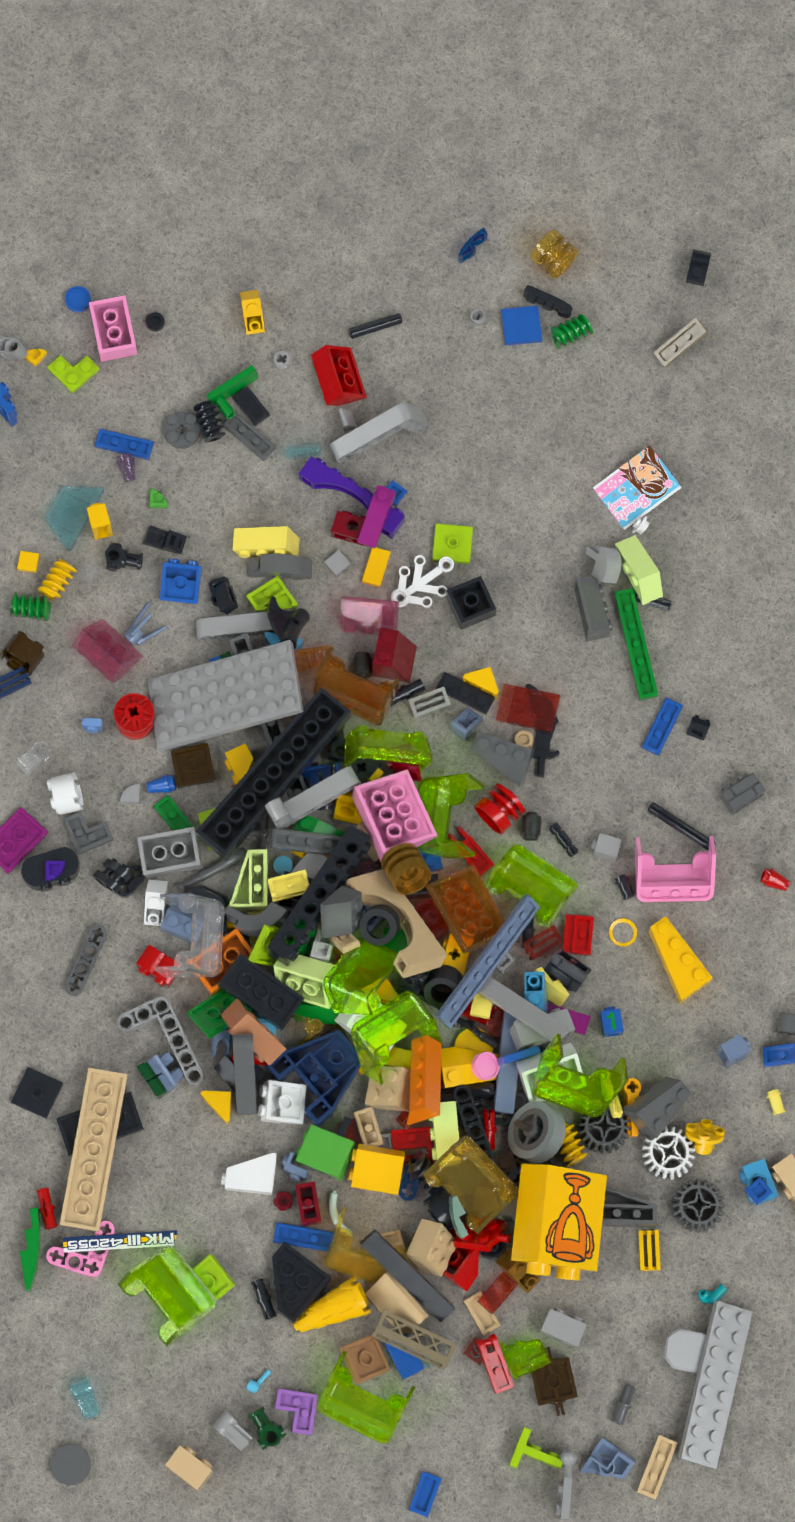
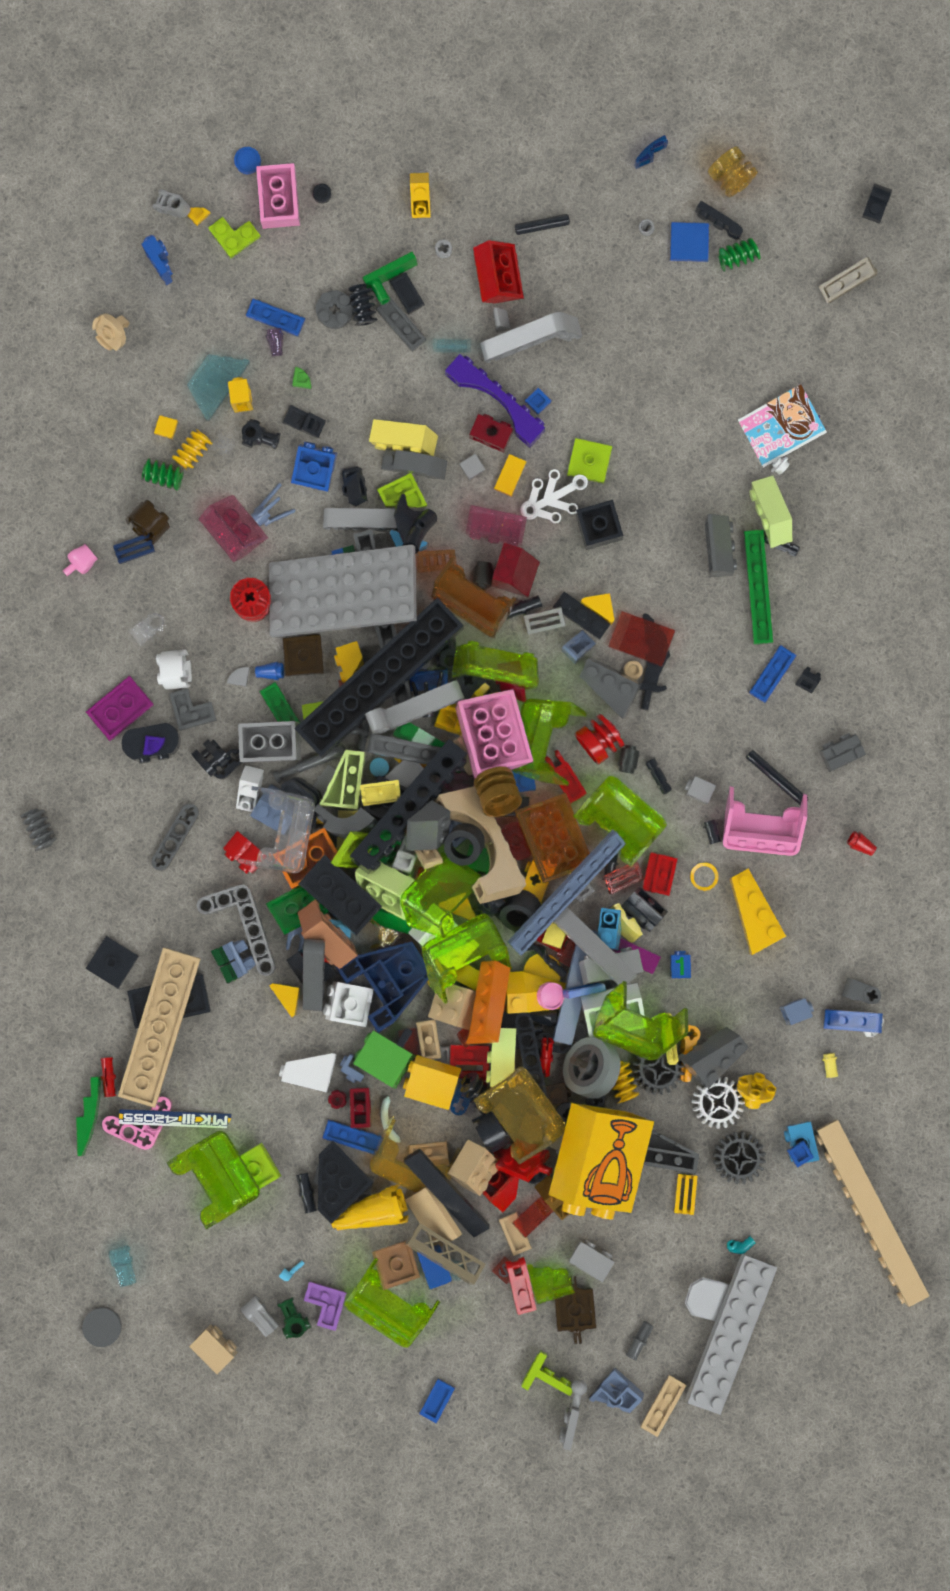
camera: 15 degrees right, 10 degrees up
medium blue plate [82,718,103,734] -> none
magenta slope [357,485,396,549] -> none
sand green slope [449,1195,469,1239] -> none
light grey brick [585,545,622,583] -> none

